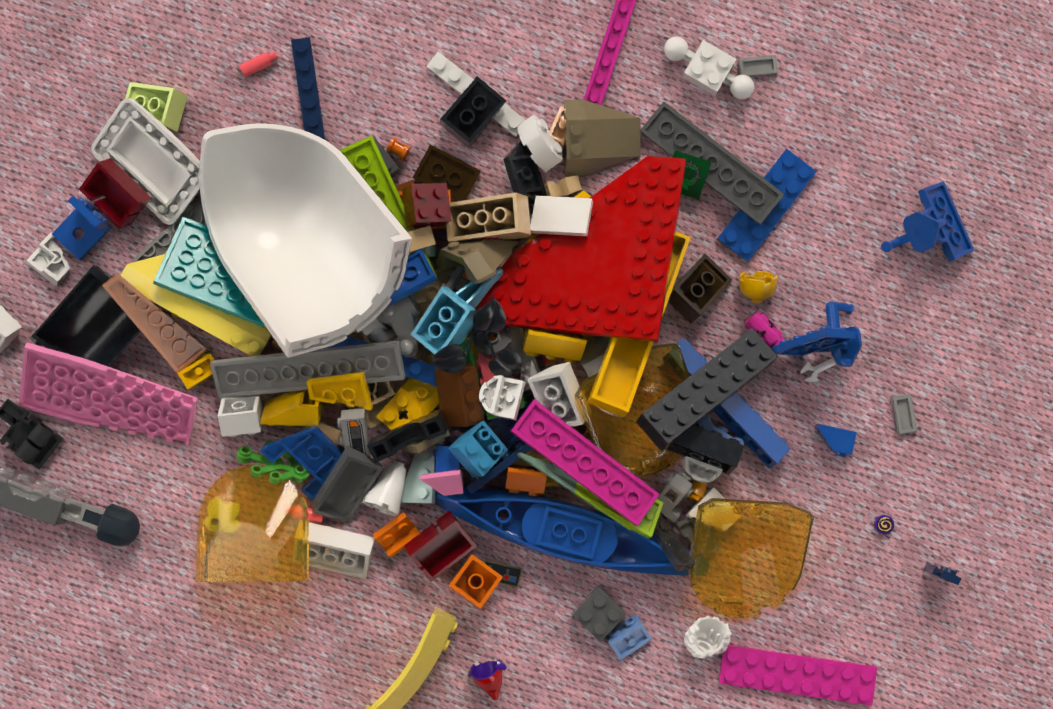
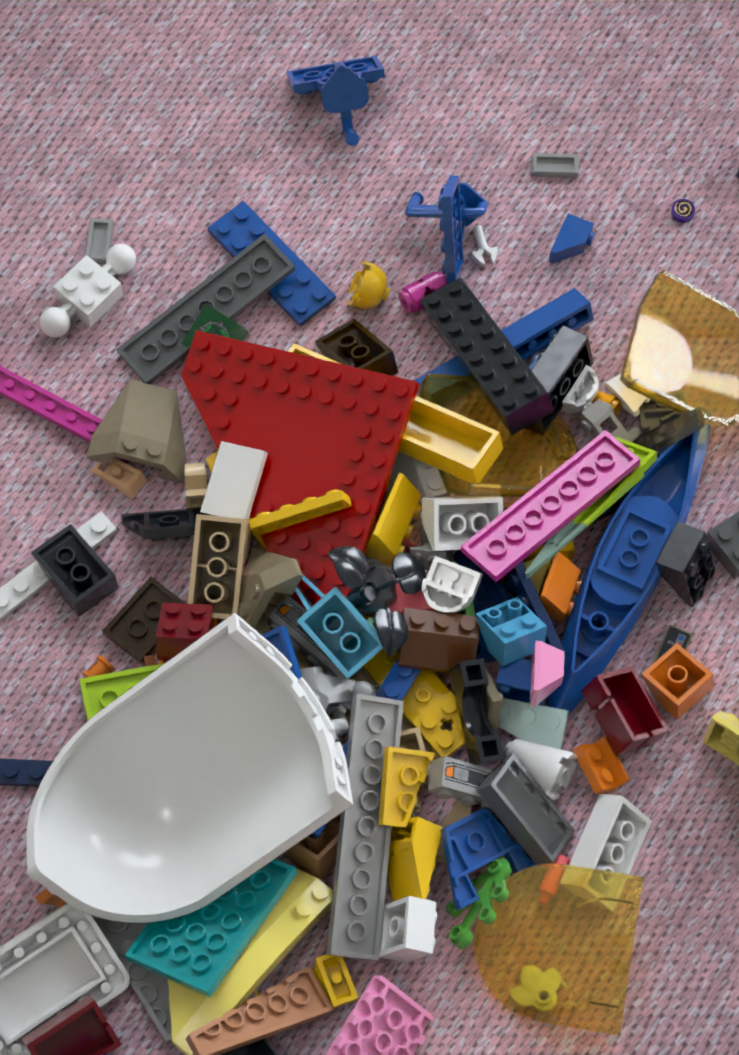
camera: 80 degrees left, 20 degrees down
white brick [517,114,562,172] -> none
none -> yellow plate [249,490,352,535]
none -> black slope [656,522,715,607]

